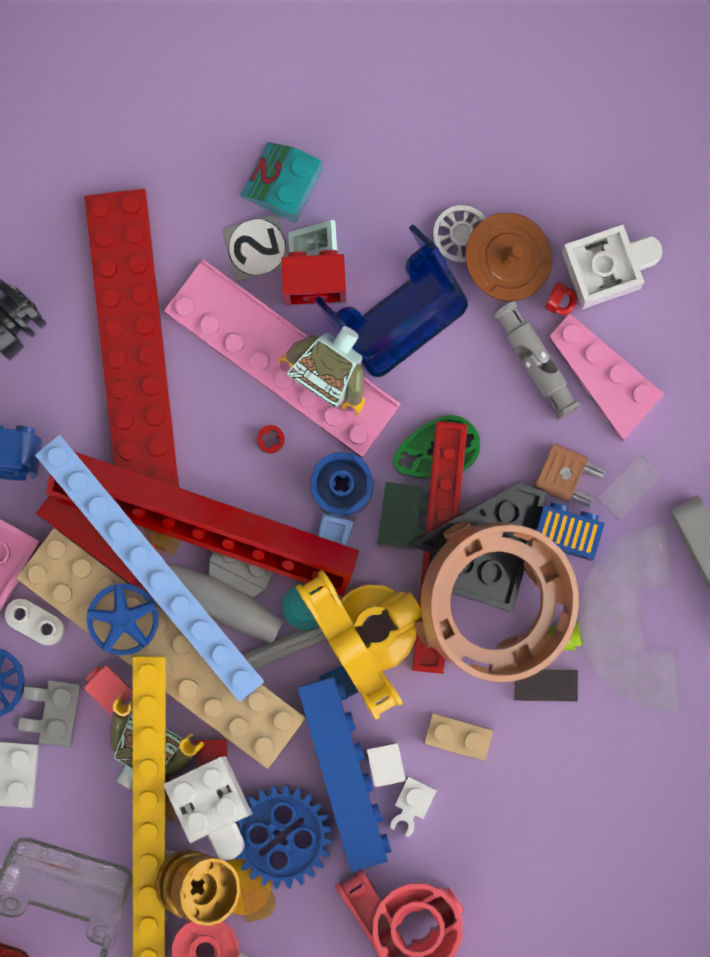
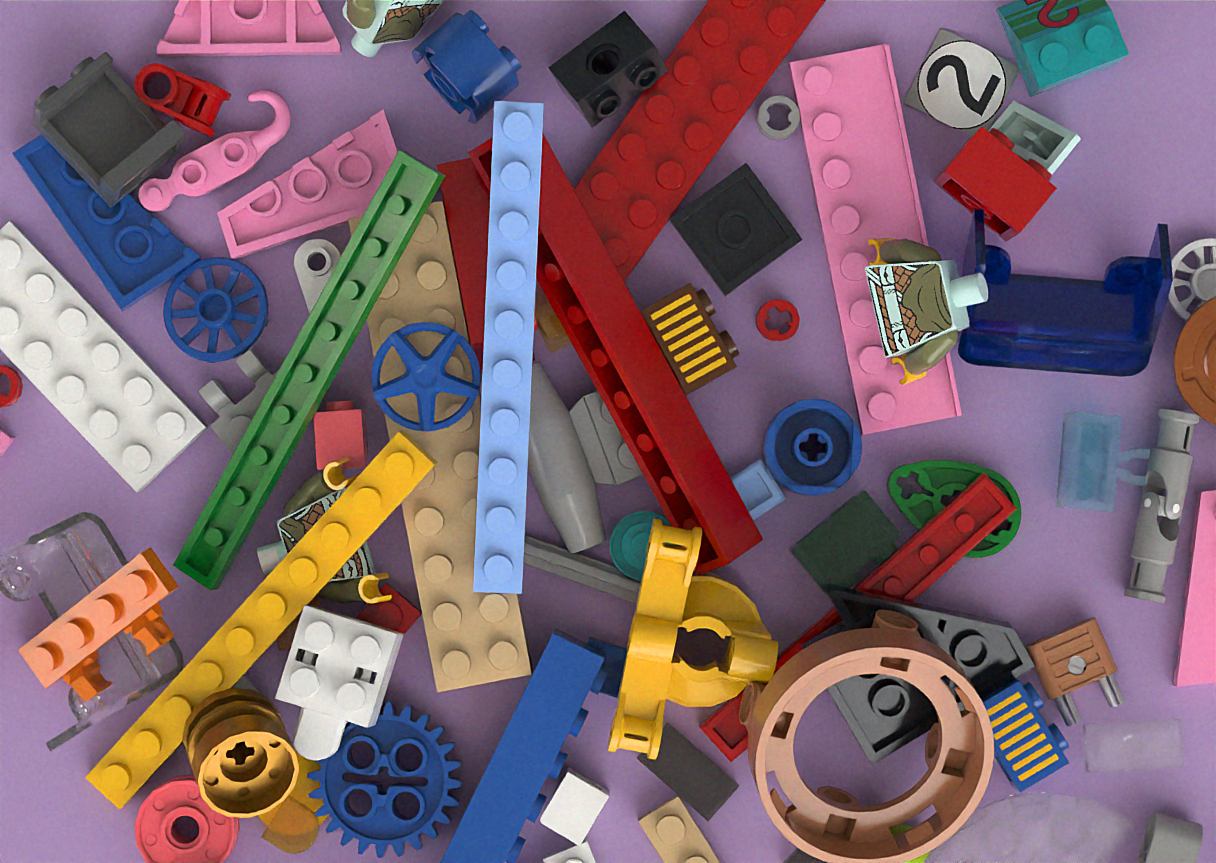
camera: 40 degrees right, 5 degrees up
none -> orange hinge [18,547,179,702]
none -> green plate [173,150,446,591]
none -> black brick [548,11,668,128]
none -> clear smoke tile [637,721,740,821]
none -> reddish brown brick [640,283,740,396]
none -> black plate [669,163,802,297]
none -> light grey bush [756,95,800,141]
none -> clear light blue brick [1056,411,1150,512]

